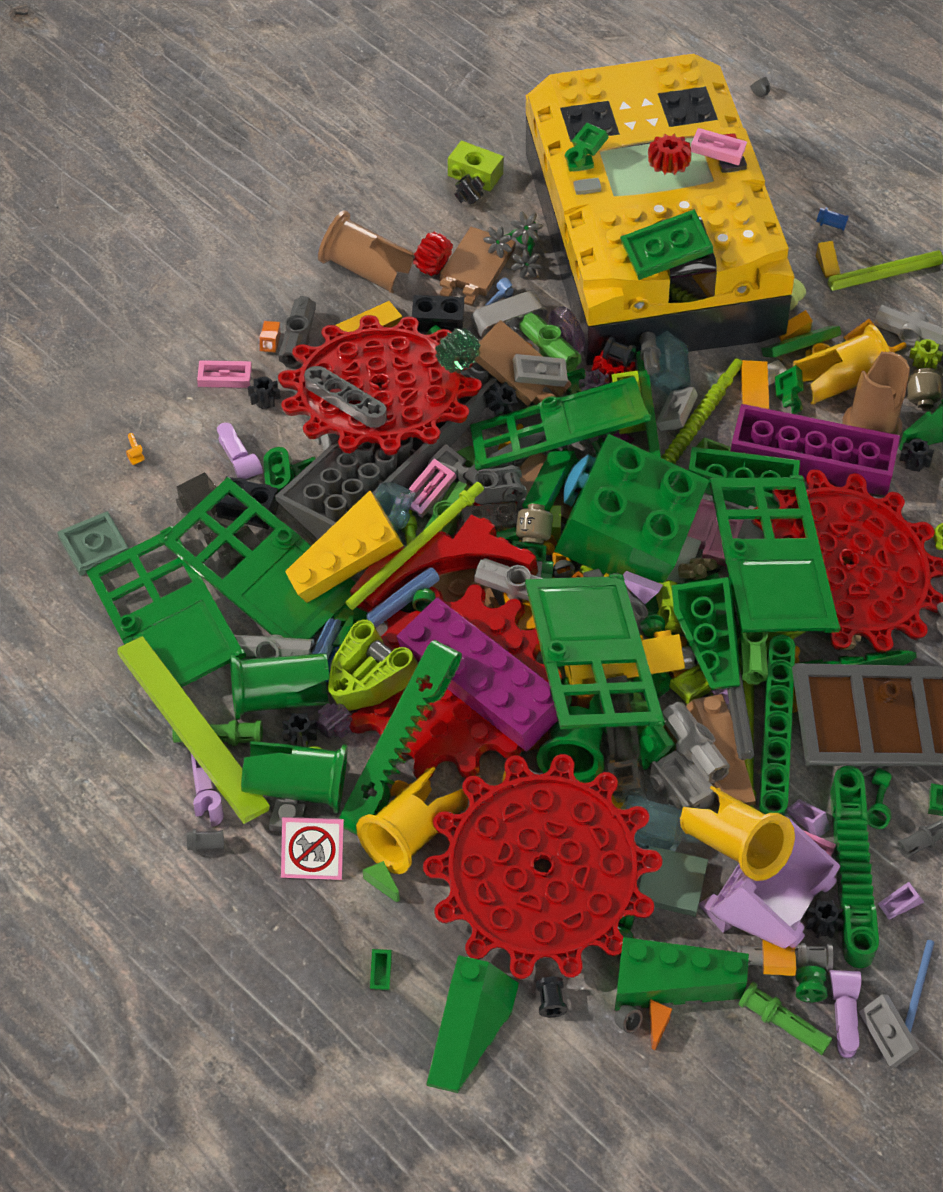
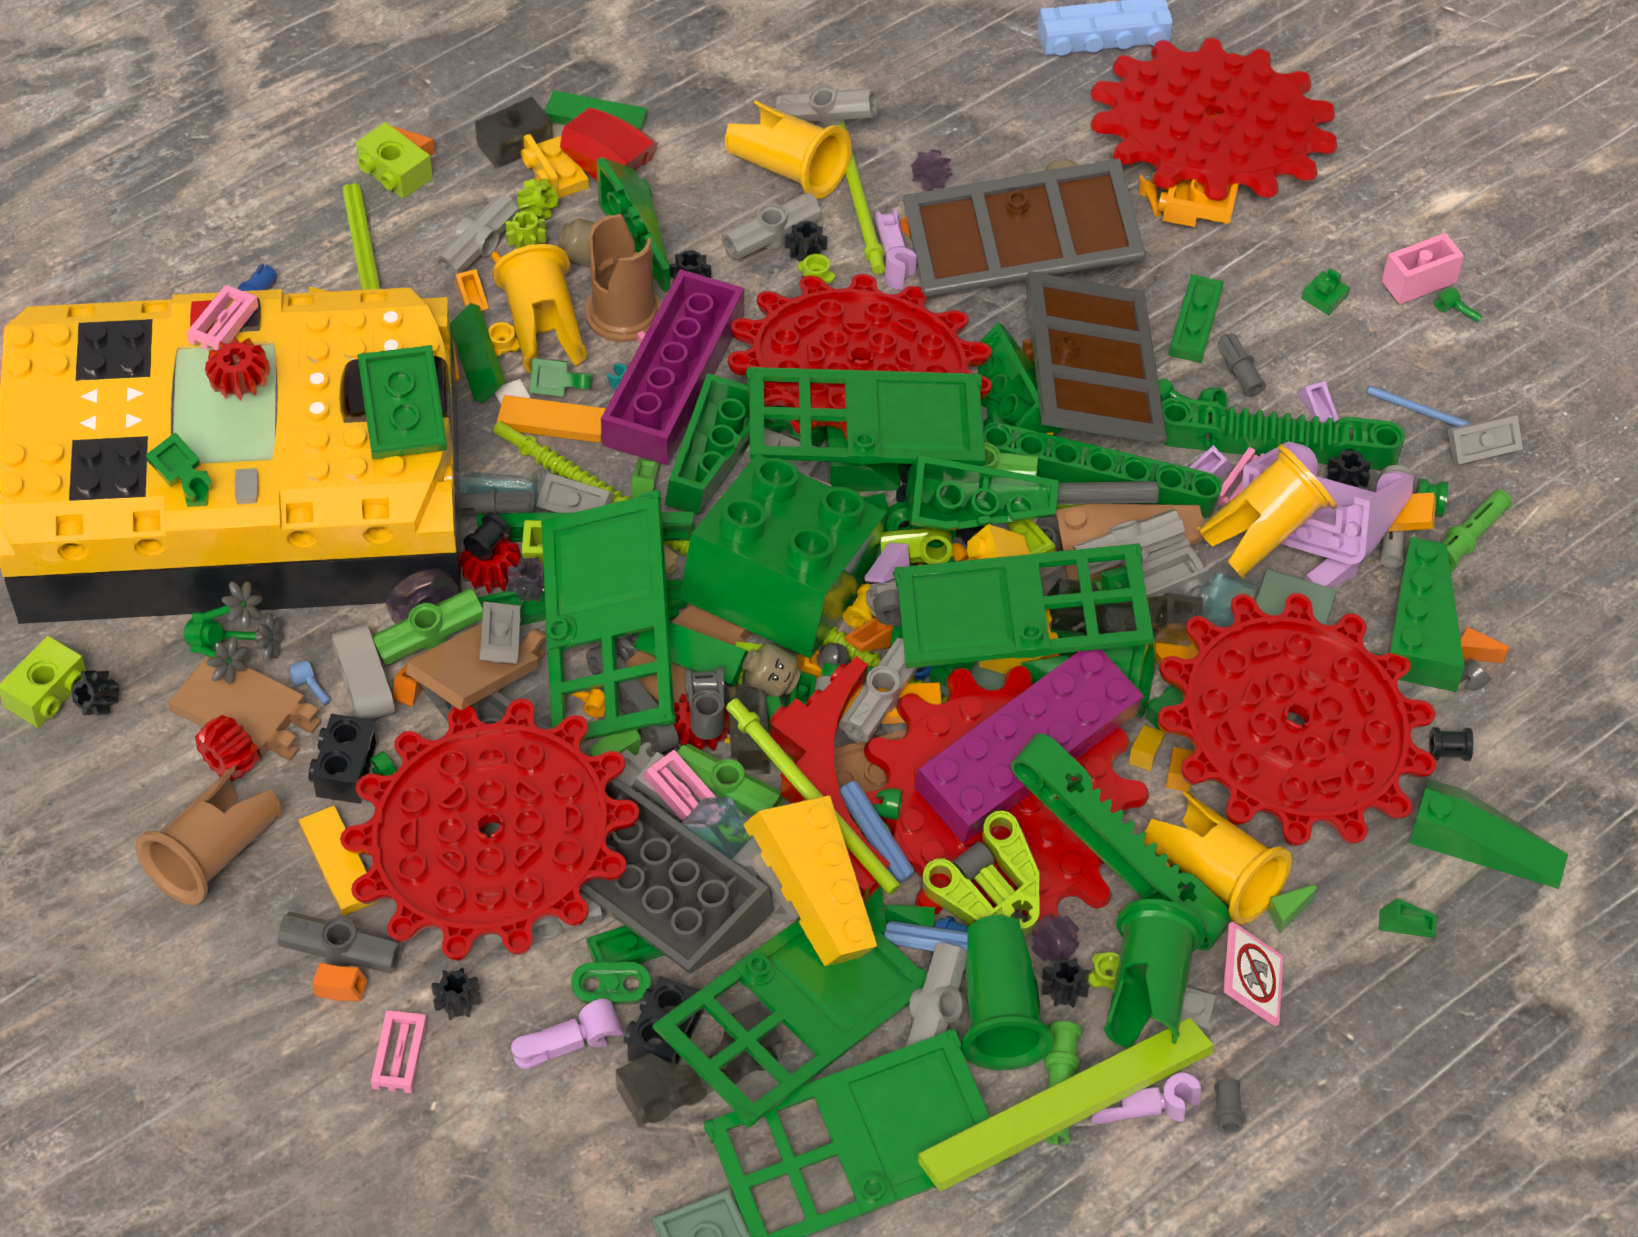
camera: 85 degrees left, 0 degrees up
light orange hand [126,433,145,465] -> none
dark grey beam [304,366,387,427] -> none
clear green gear [435,328,481,373] -> none
black gear [484,382,518,415] -> none
dark azure dish [563,454,596,507] -> none
green hinge [640,614,665,639] -> none
lavender piece [829,970,861,1058] -> none

